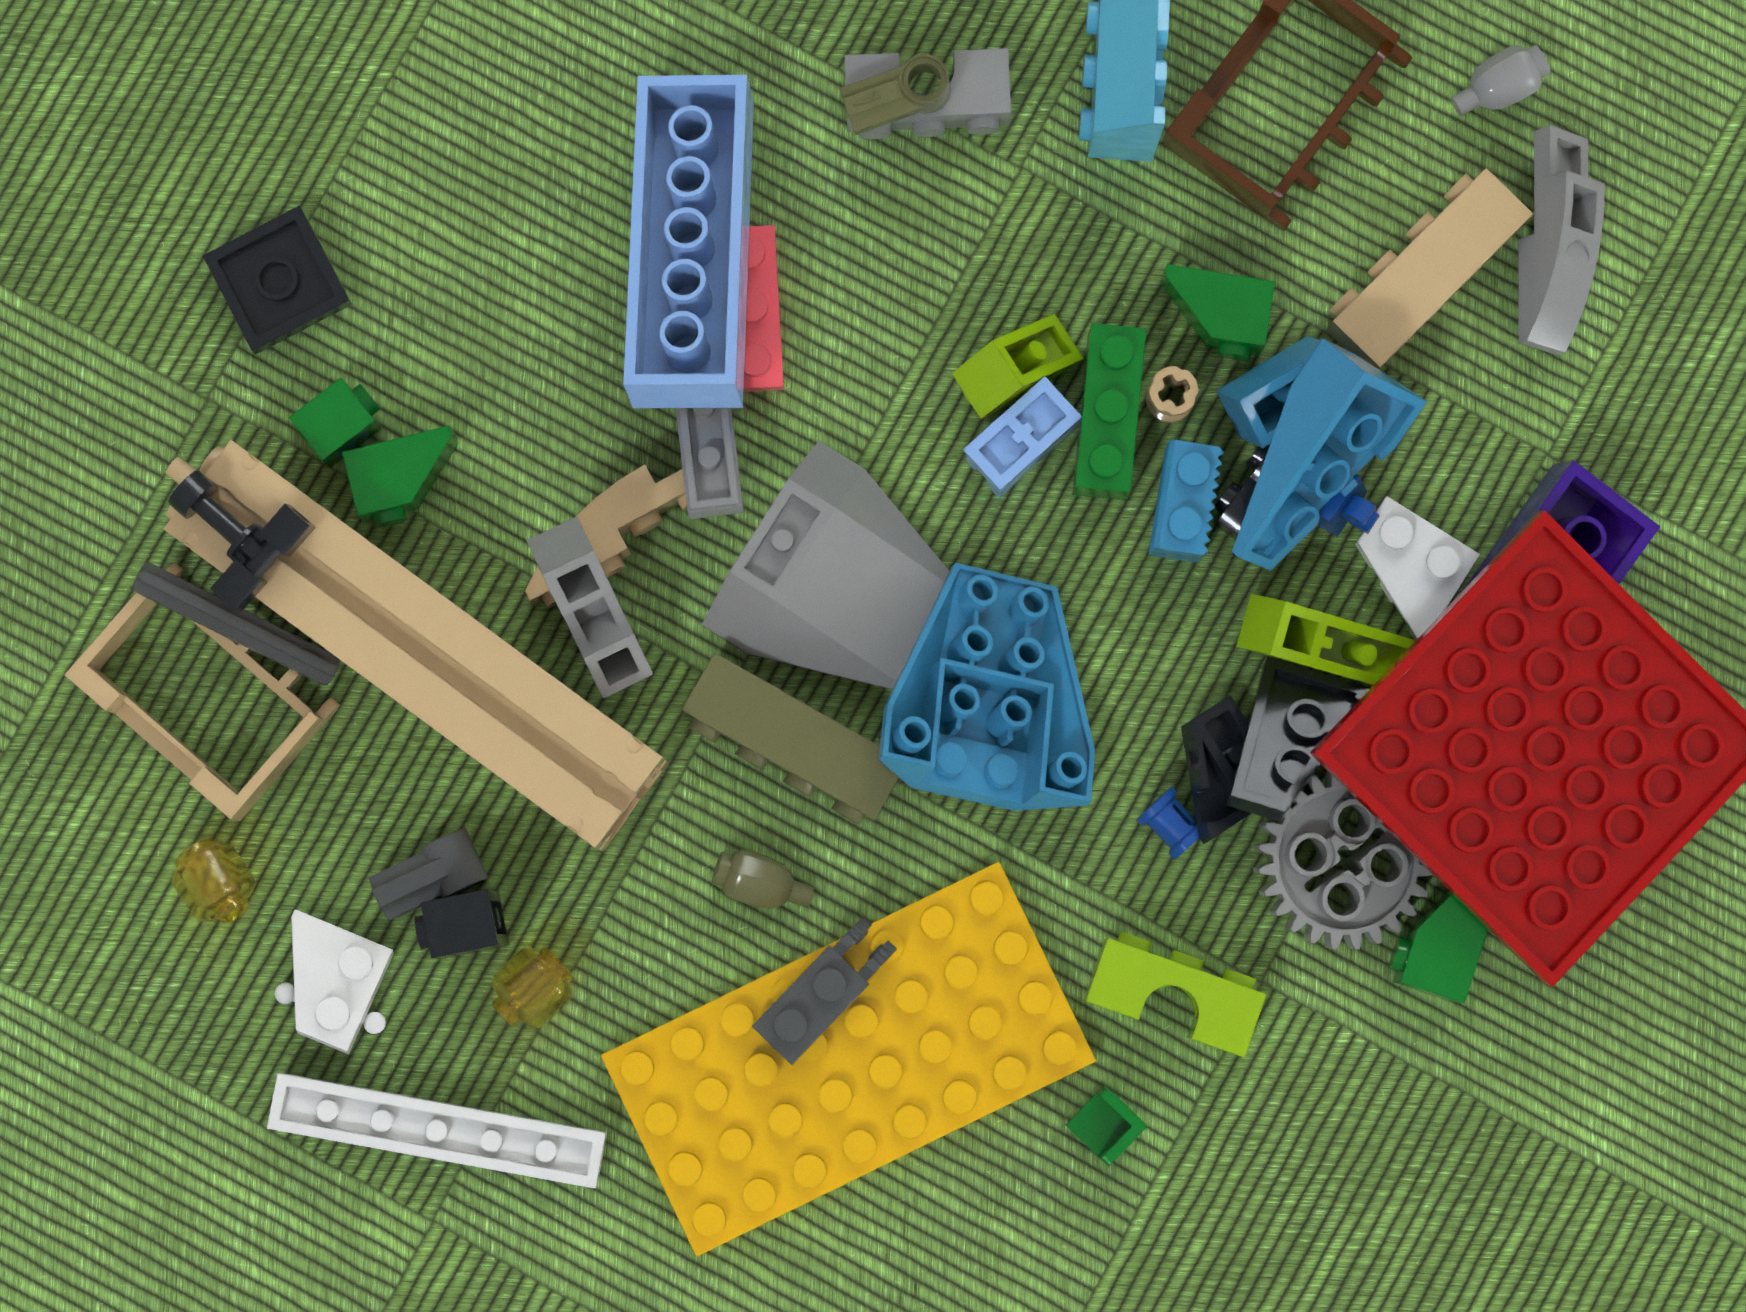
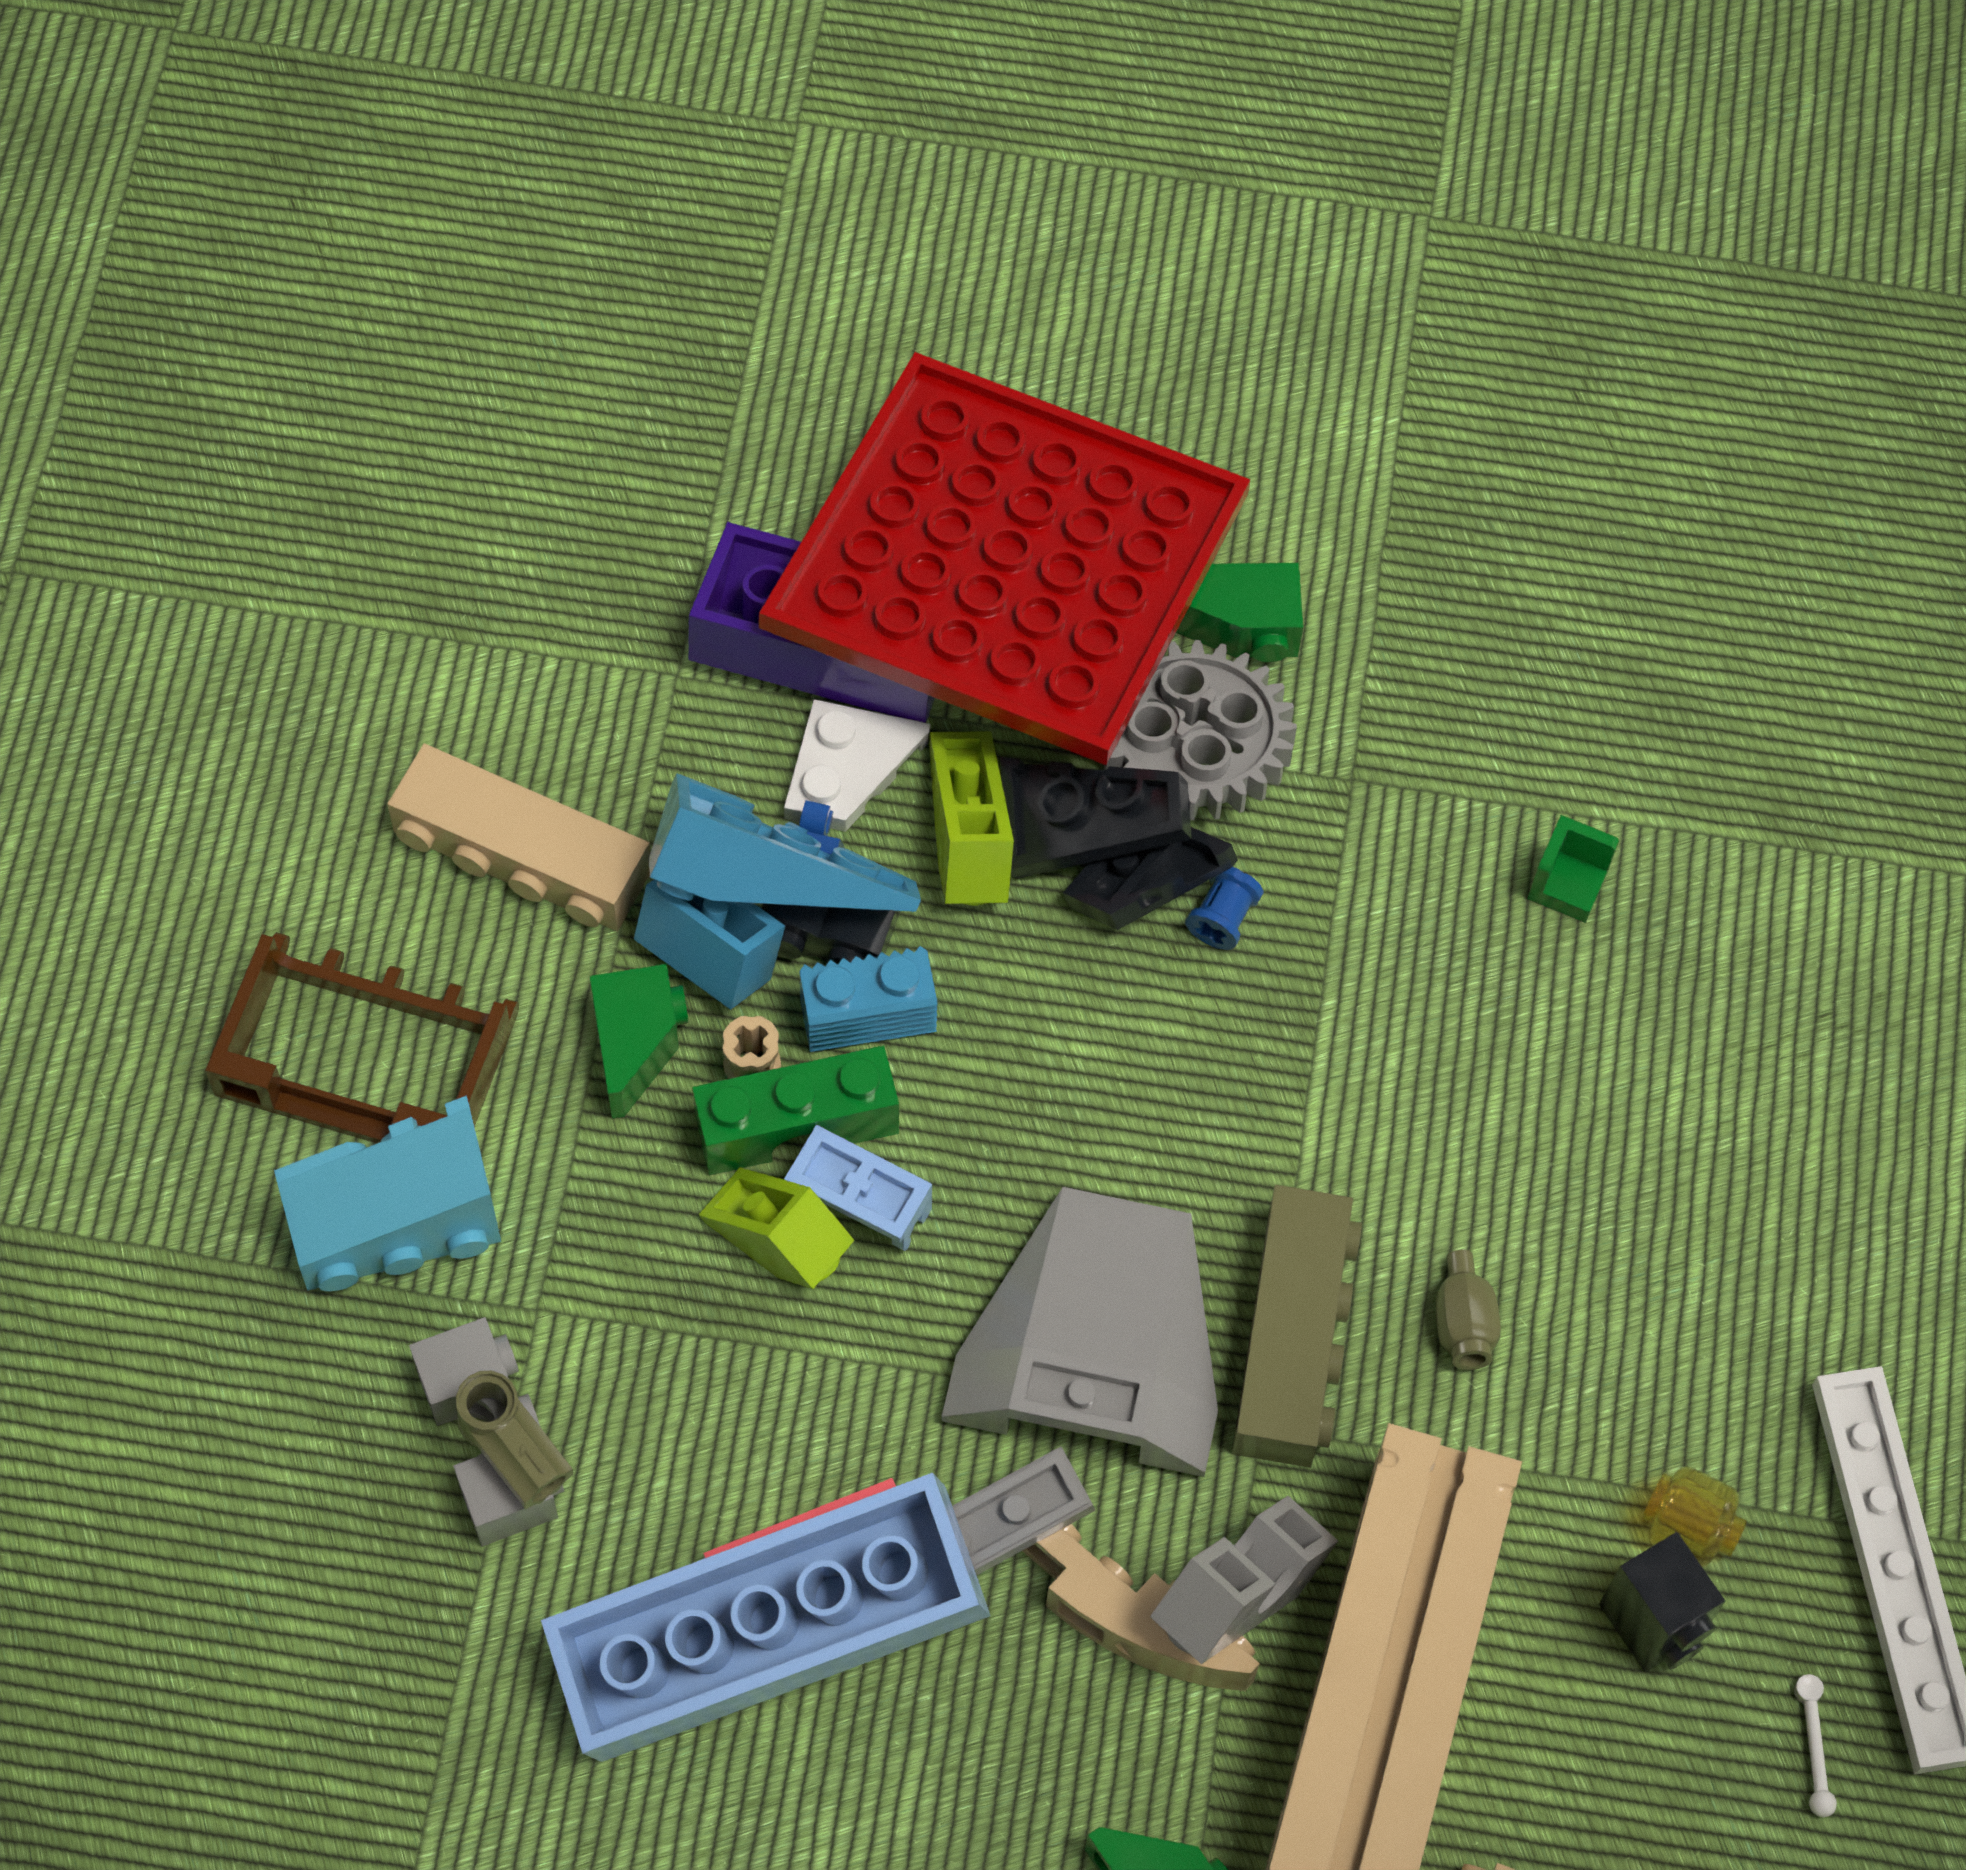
camera: 115 degrees left, 20 degrees down
white wing [291,909,394,1054] -> none
dark grey piece [368,828,488,920] -> none
yellow plate [601,862,1096,1257] -> none
dark grey hinge [752,916,897,1065] -> none
dark azure wedge [878,563,1095,811] -> none
lime arch [1083,931,1266,1058] -> none
light grey plant [1451,45,1551,116] -> none
light grey slope [1518,125,1605,355] -> none

